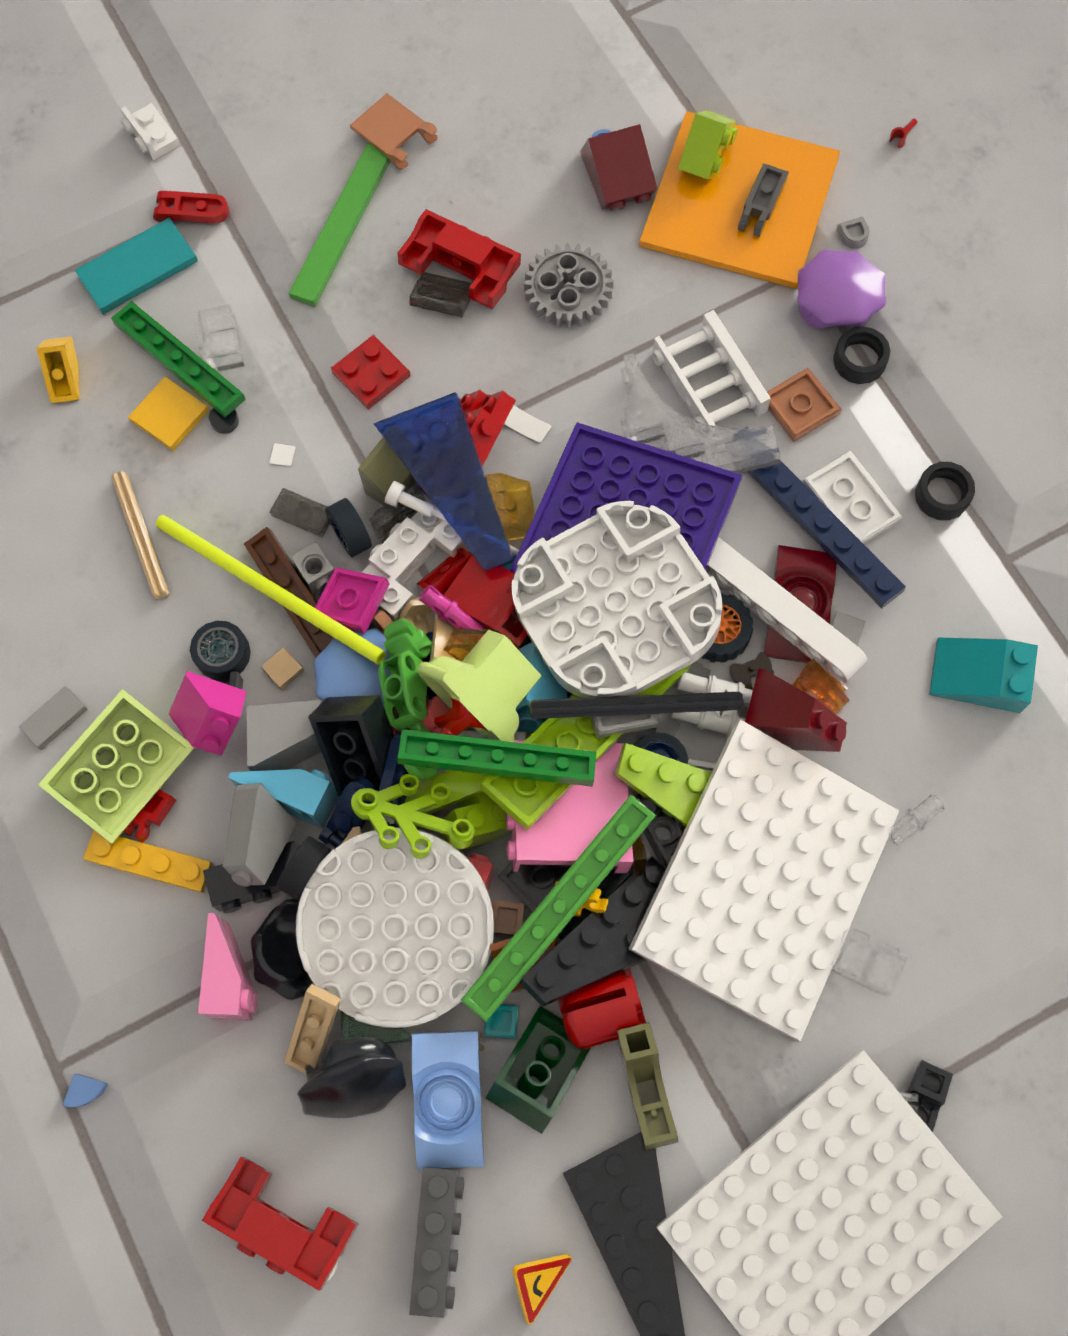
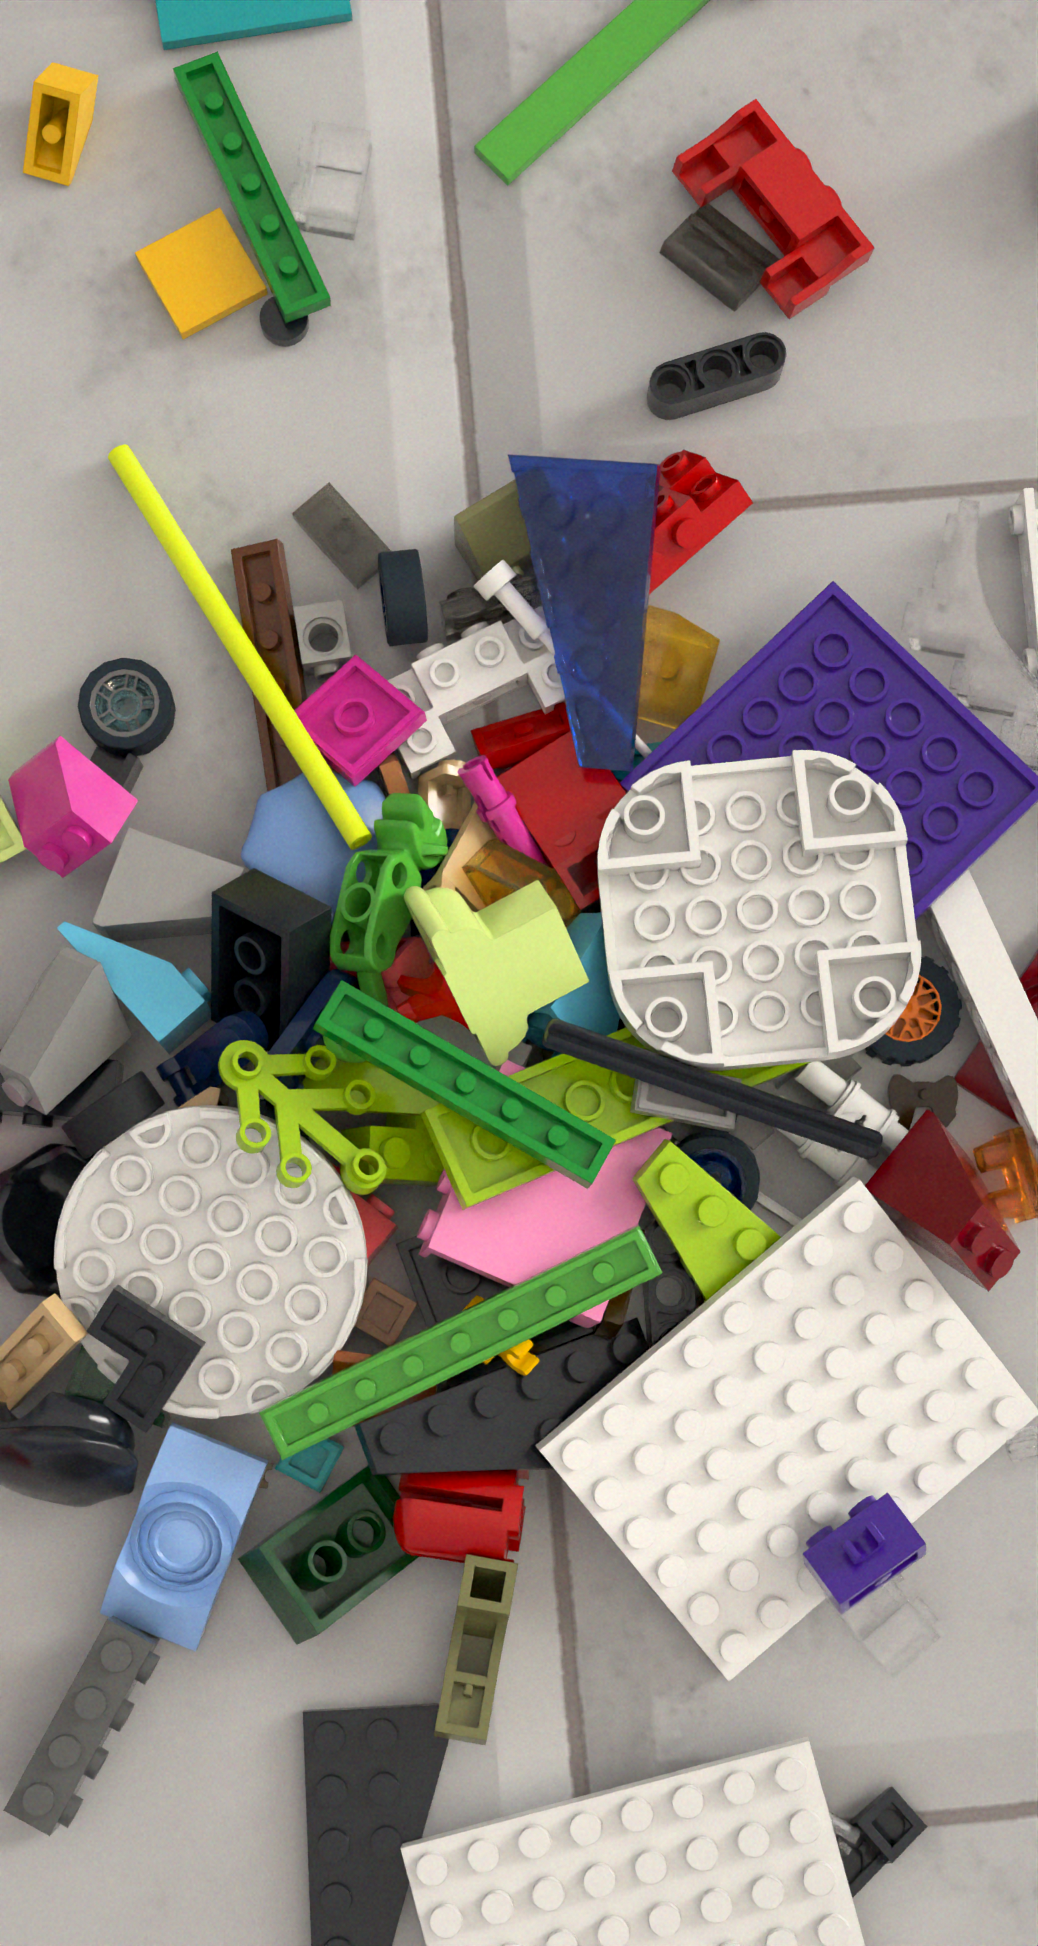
camera: 15 degrees right, 10 degrees up
tan axle [111,471,169,600] -> none
tan tile [261,647,304,690] -> none
white sticker [269,443,296,466] -> none
red plate [331,334,410,410] -> none
white sticker [504,405,552,443] -> none
piece [512,1254,572,1324] -> none
light grey gear [524,243,613,328] -> none
none -> black plate [86,1285,206,1433]
none -> black beam [647,332,787,420]
none -> dark purple brick [802,1492,926,1615]

